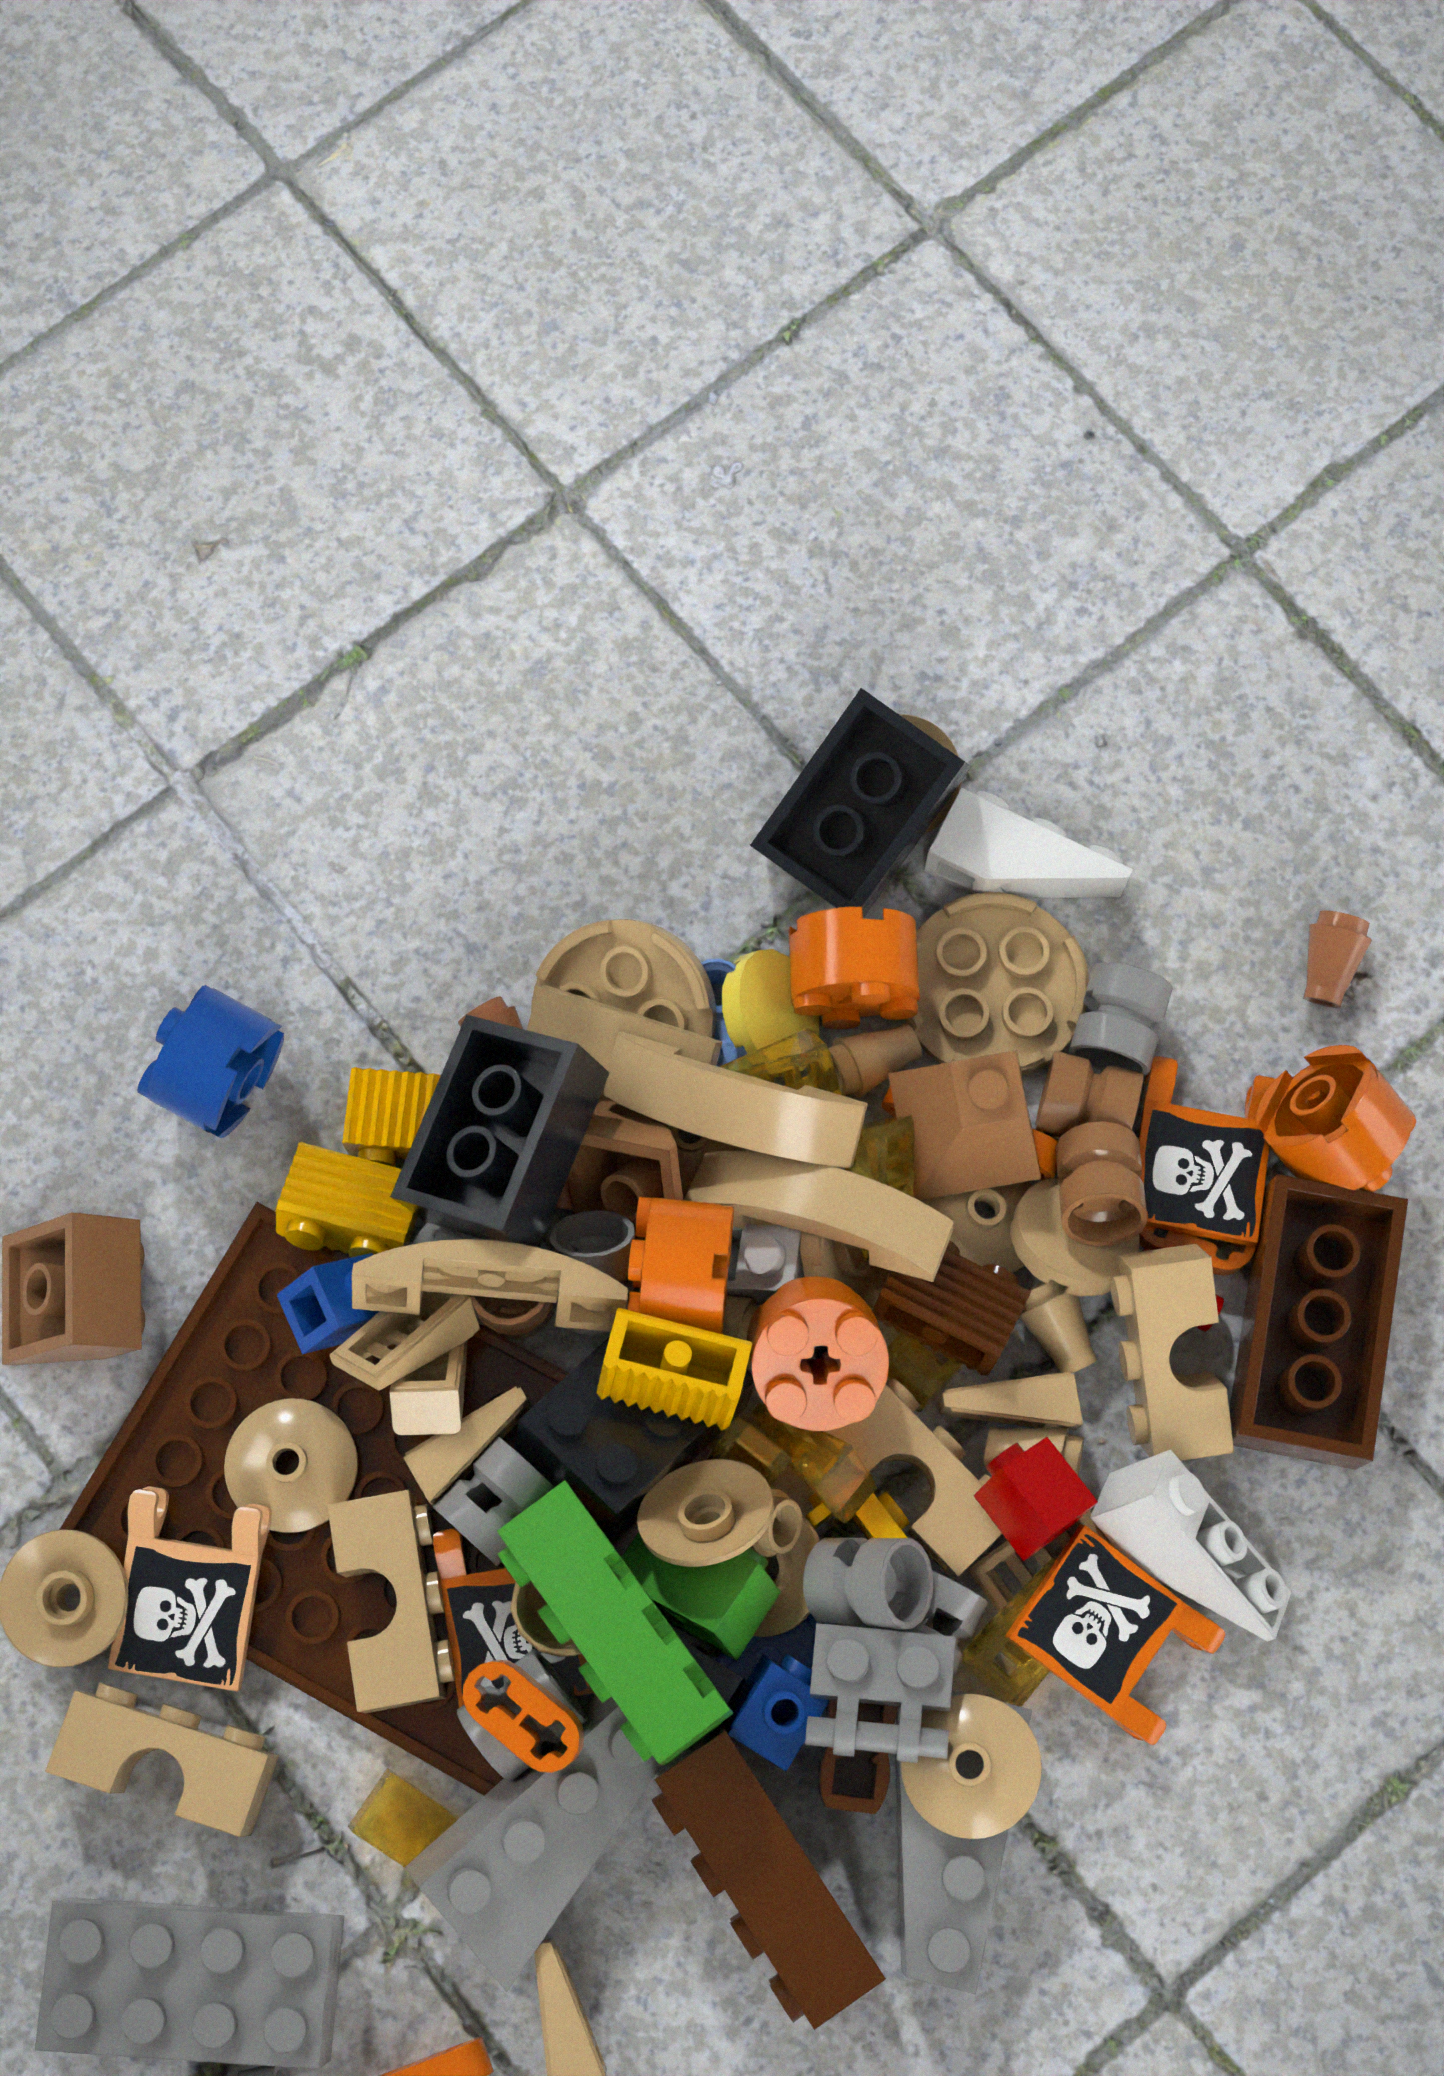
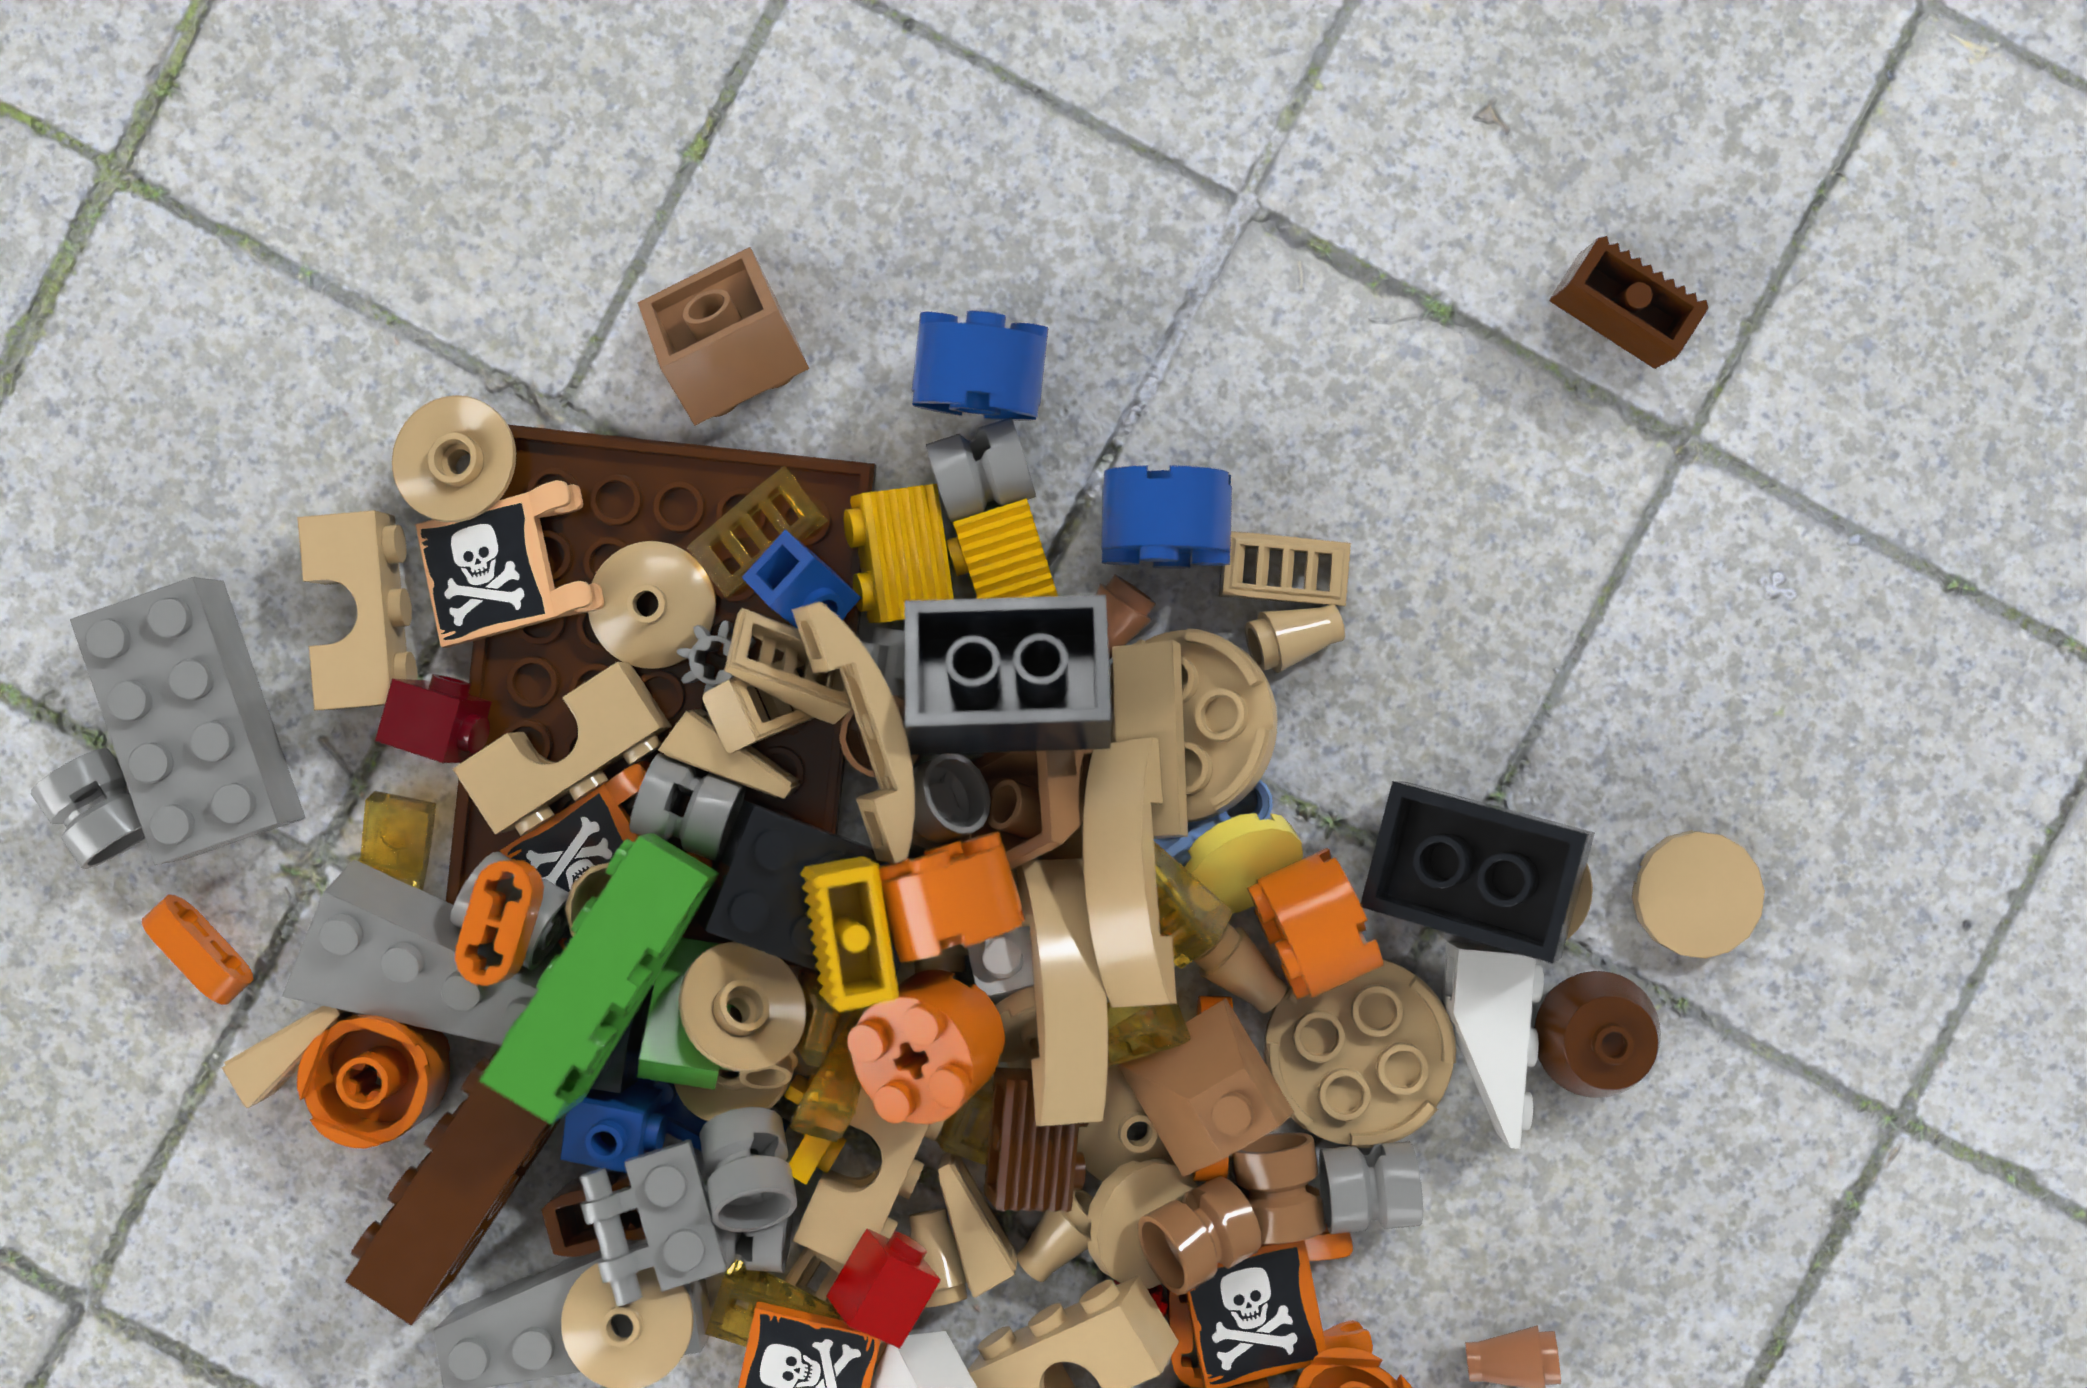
camera: 60 degrees right, 15 degrees up
none -> orange brick [297,1013,450,1149]
none -> dark red brick [375,674,492,763]
none -> light grey gear [677,621,756,693]
none -> clear yellow slope [687,466,828,598]
none -> light grey wheel [926,417,1036,524]
none -> blue brick [1101,466,1232,569]
none -> tan slope [1219,531,1351,607]
none -> tan cone [1245,604,1345,673]
none -> reddish brown cone [1534,971,1661,1098]
none -> reddish brown brick [1549,236,1709,370]
none -> tan tile [1632,830,1765,959]

